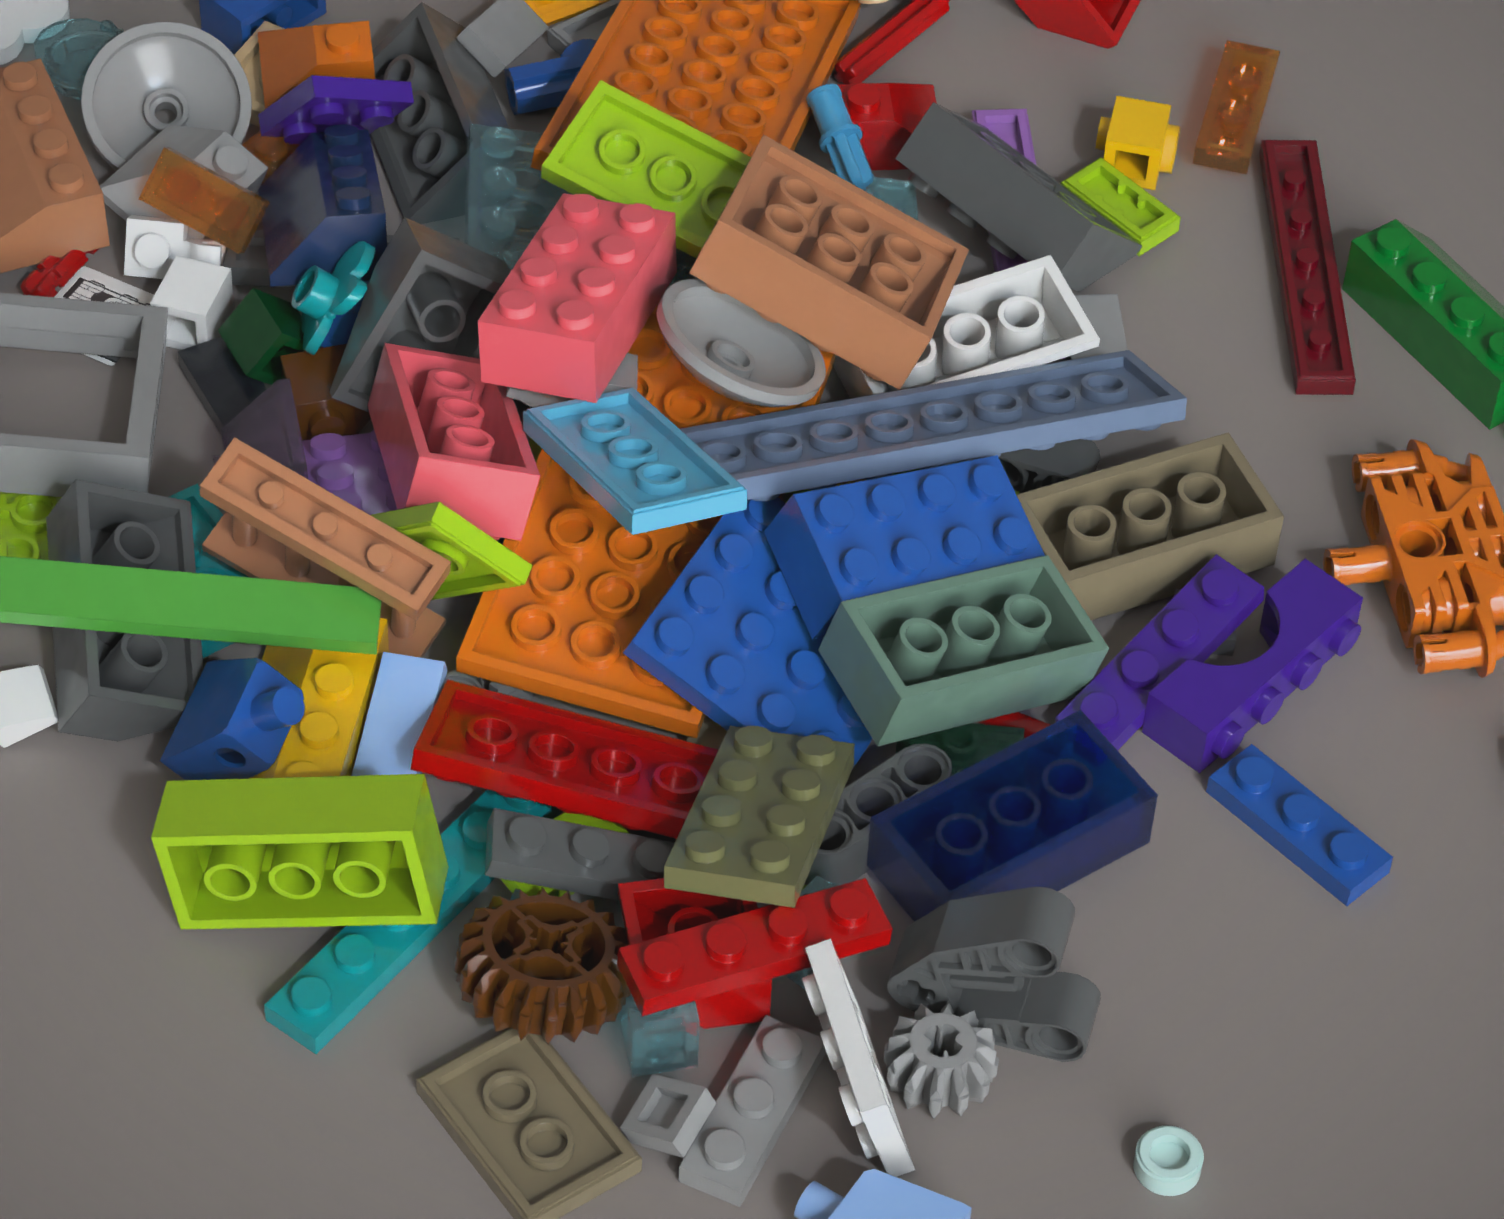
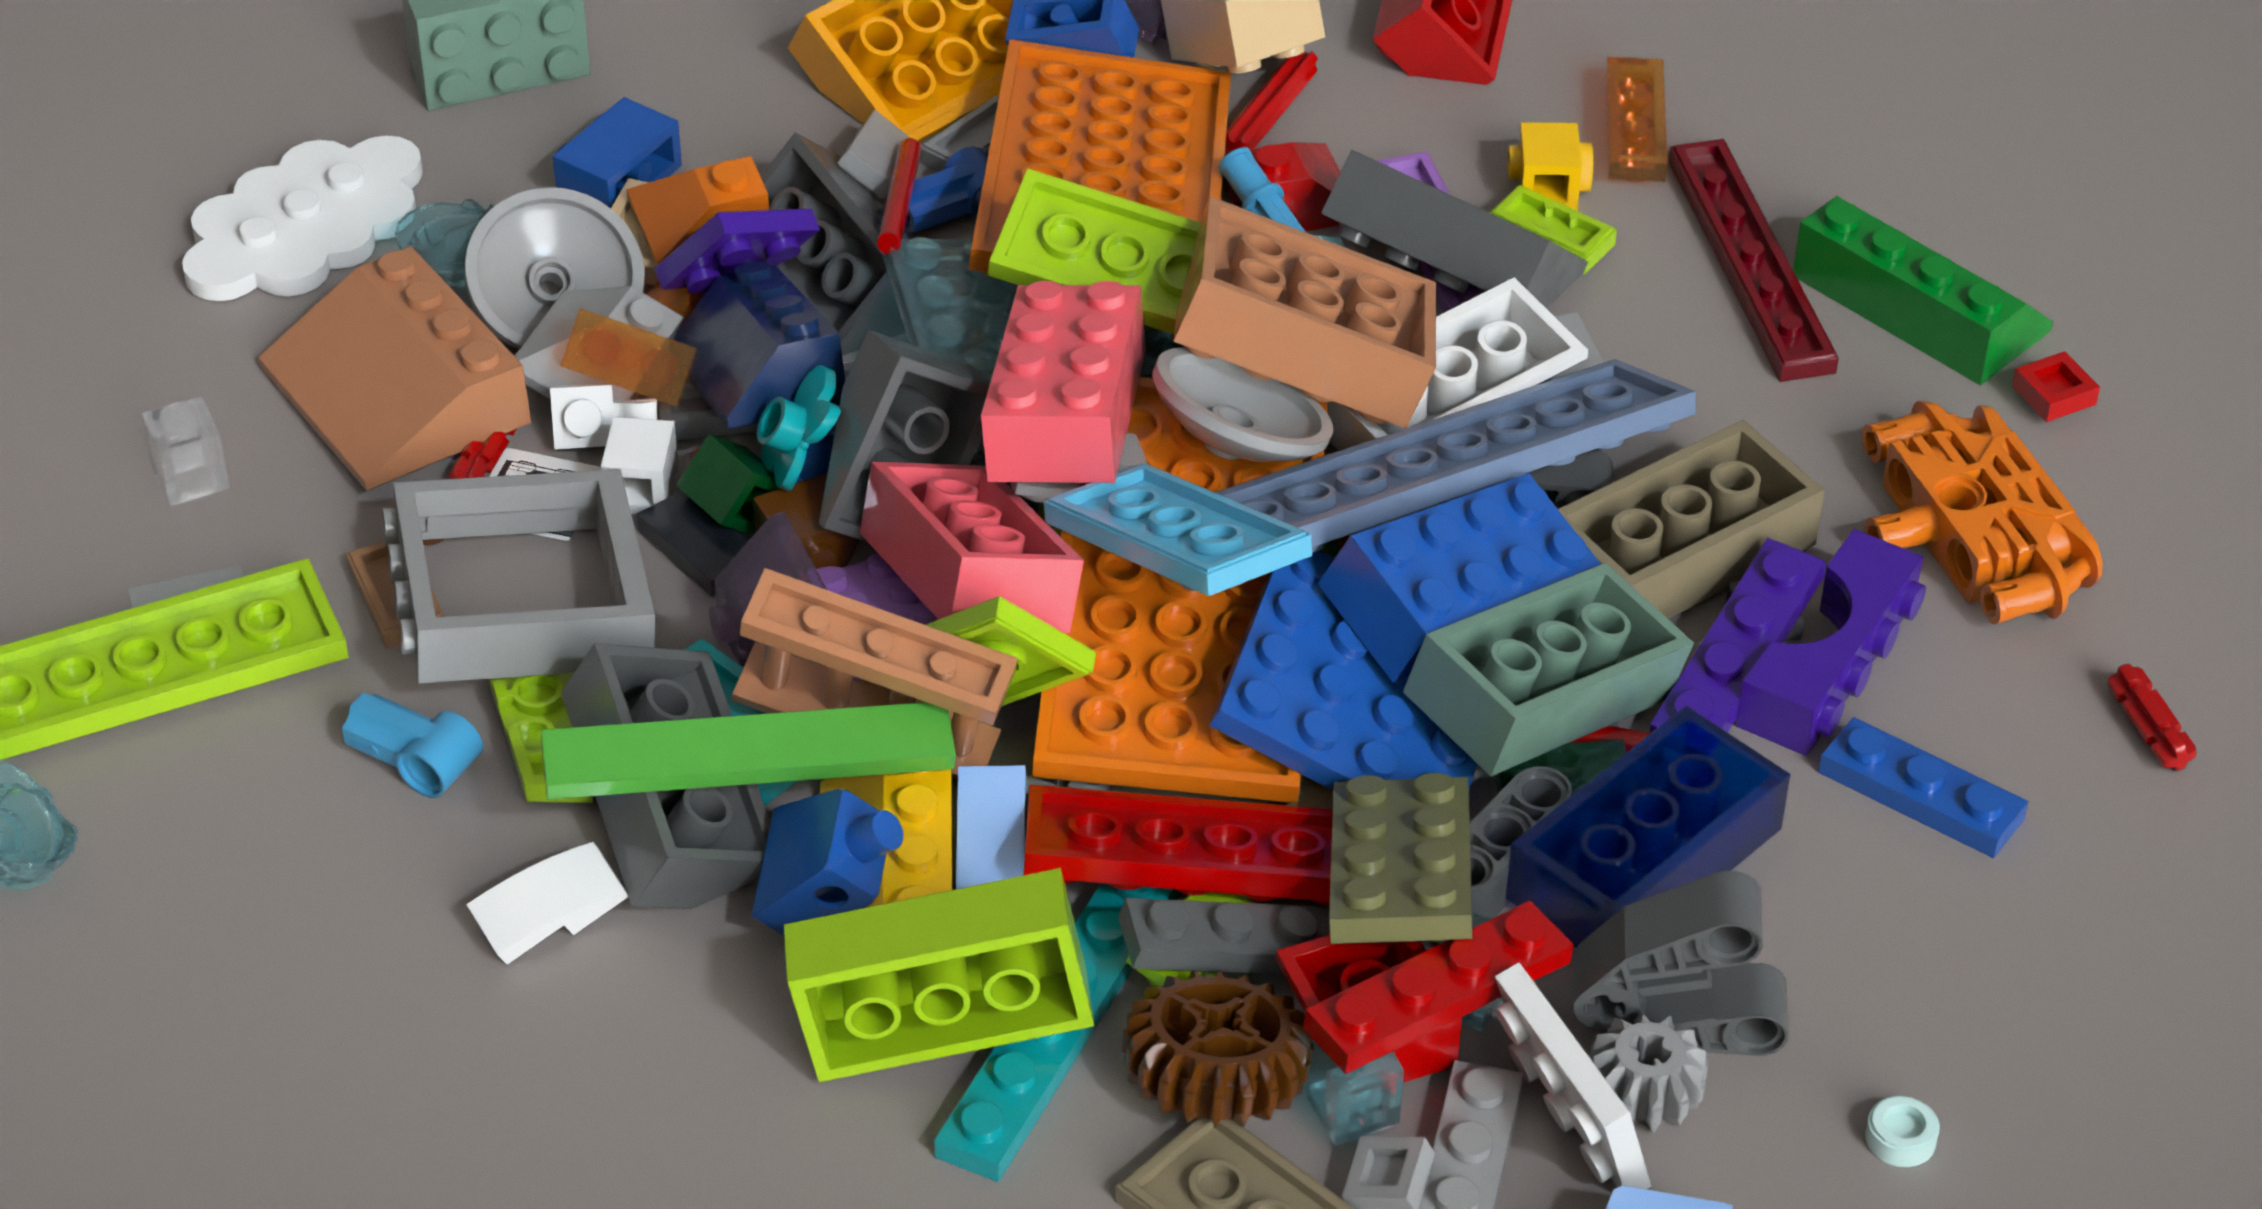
camera: 10 degrees left, 5 degrees down
none -> red bar [877,138,922,255]

